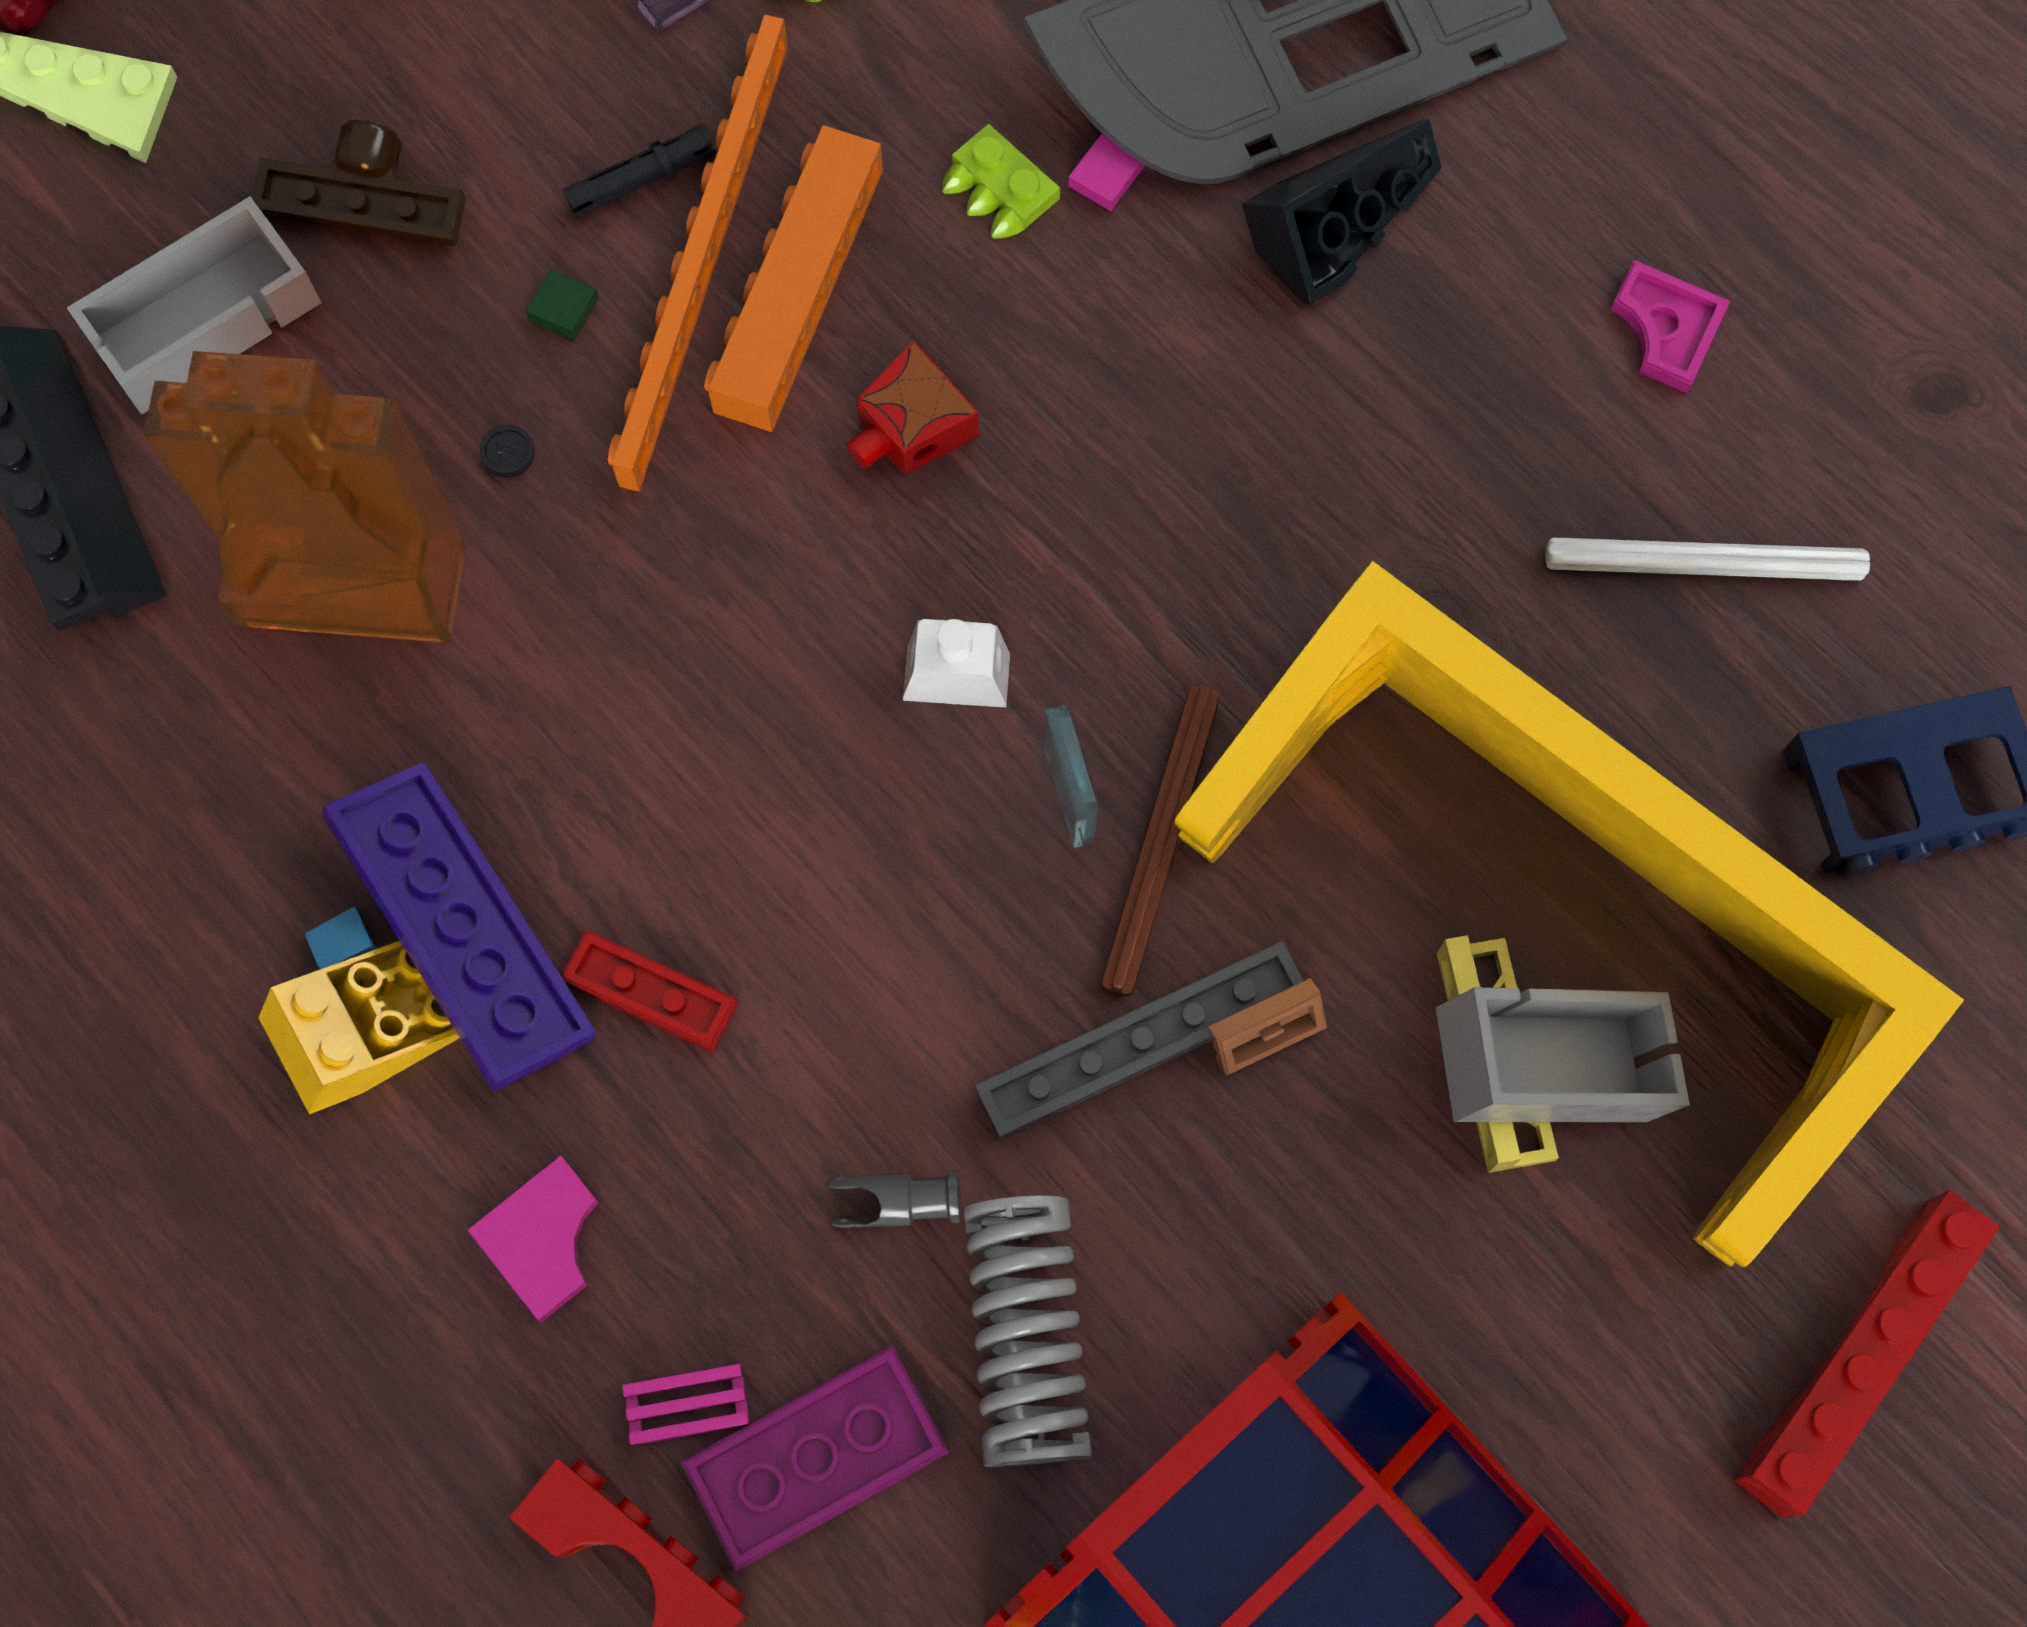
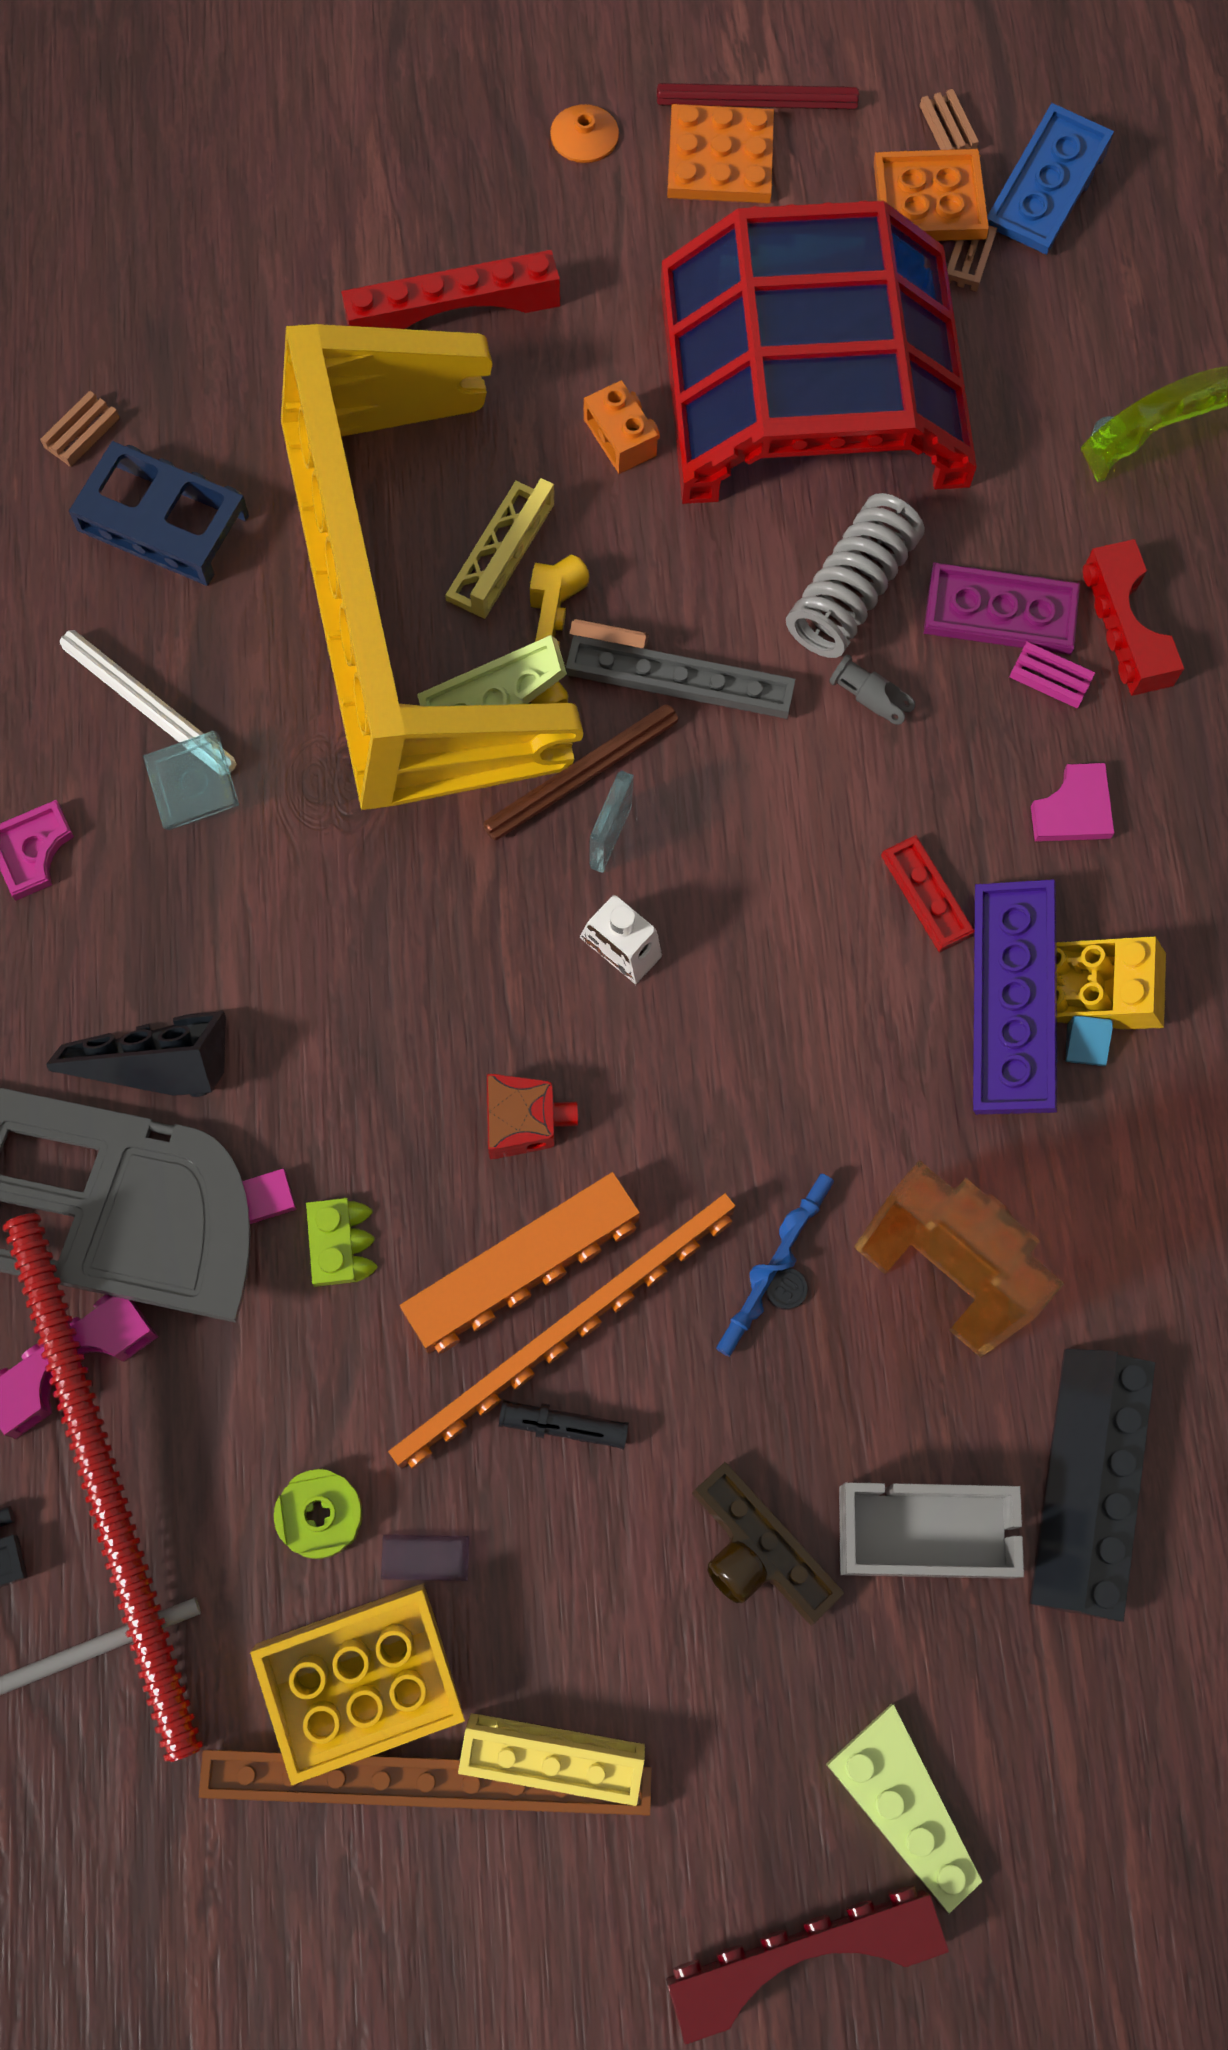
camera: 145 degrees left, 0 degrees up
dark green tile [525,269,599,340] -> none
light grey piece [1436,987,1690,1122] -> none
none -> clear light blue tile [143,731,239,830]
none -> yellowish green wing [417,635,567,706]
none -> yellow plate [530,555,589,704]
none -> orange brick [584,380,660,474]
none -> blue piece [716,1173,834,1357]

